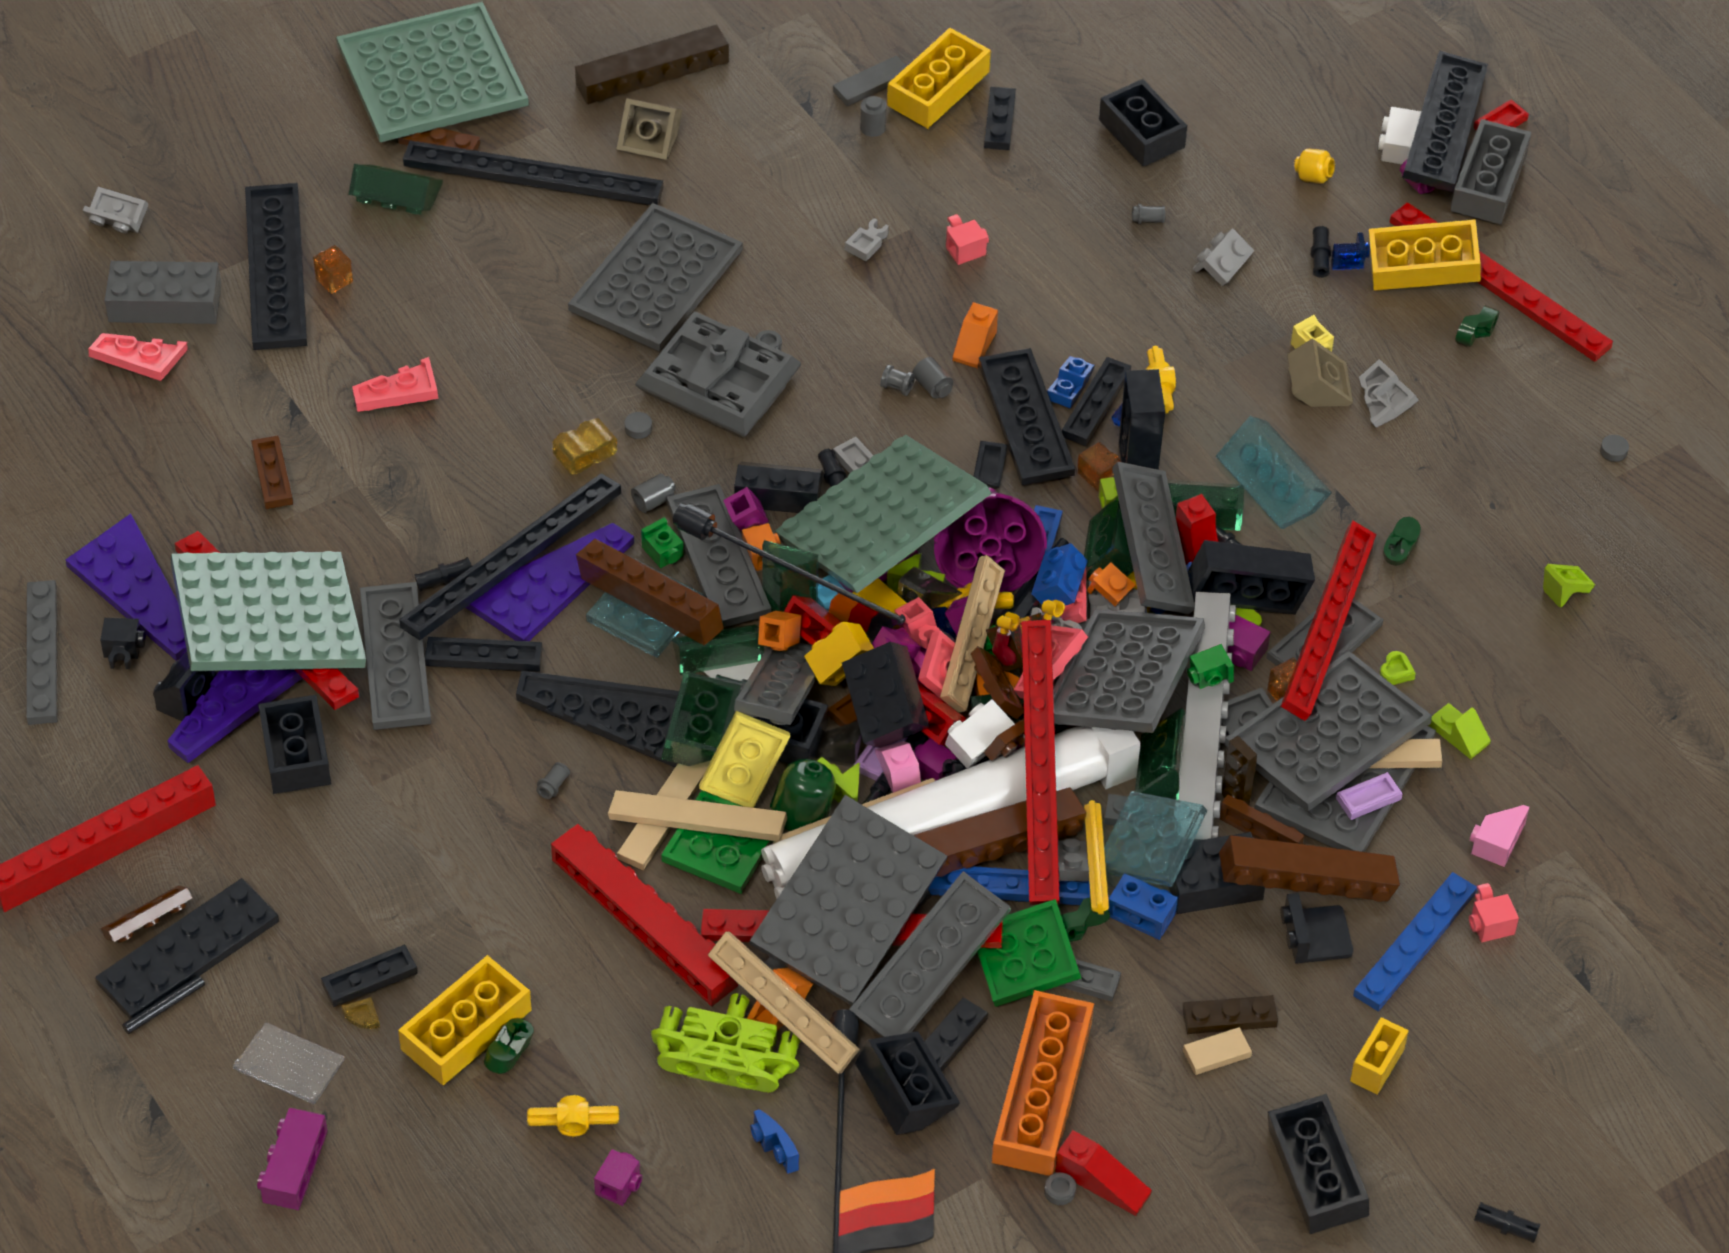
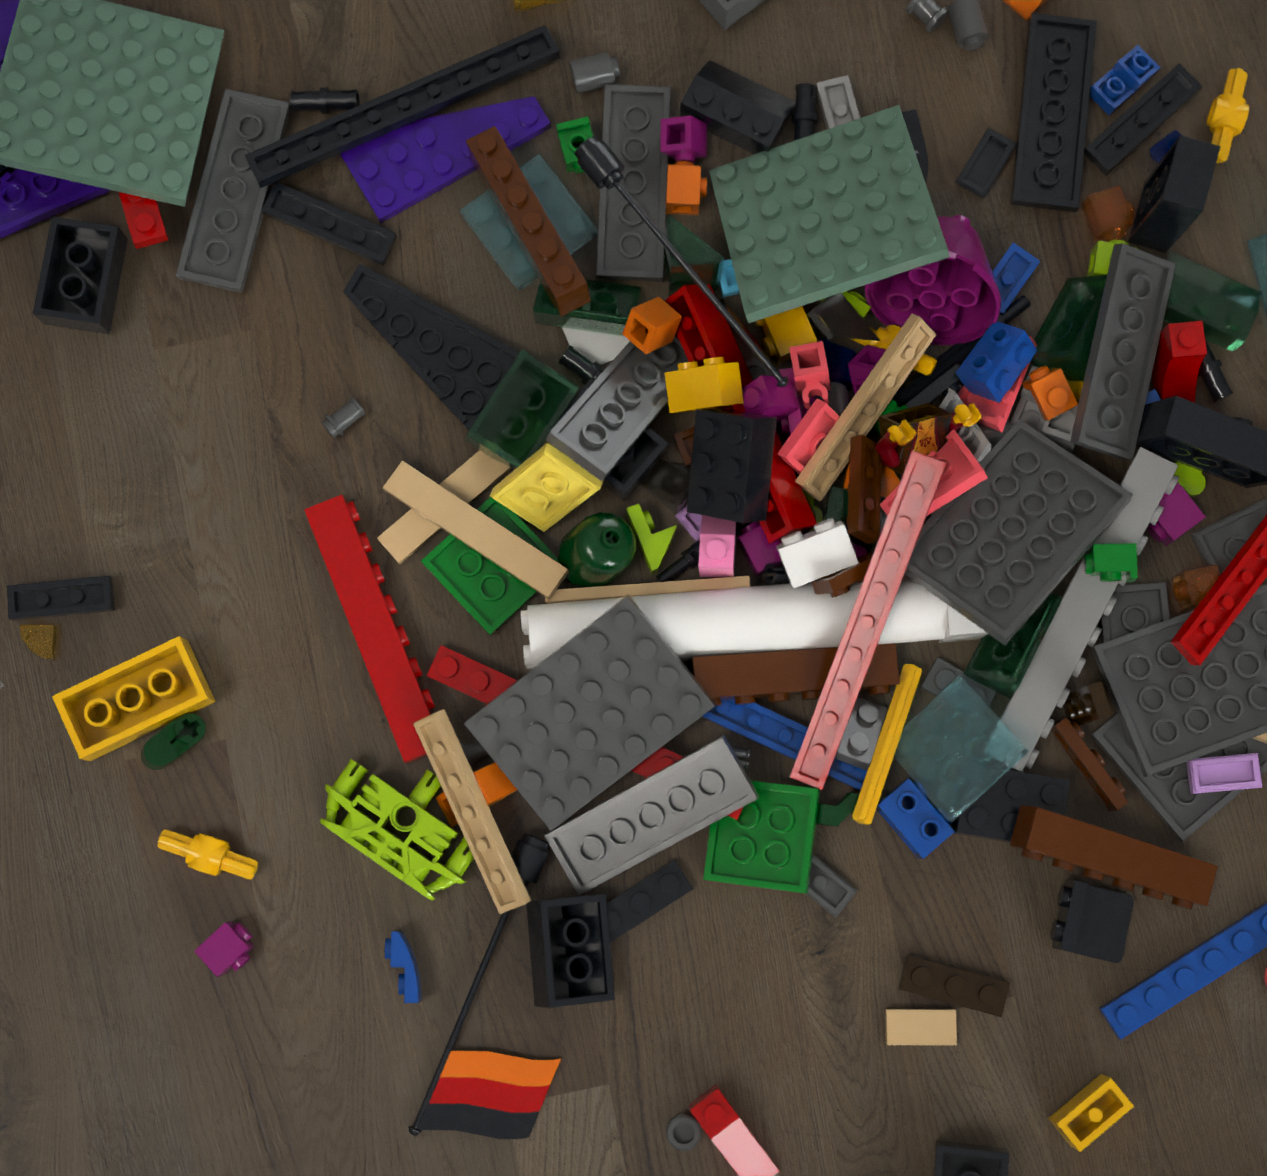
camera: 20 degrees right, 30 degrees up
orange brick [992,990,1094,1176] -> none

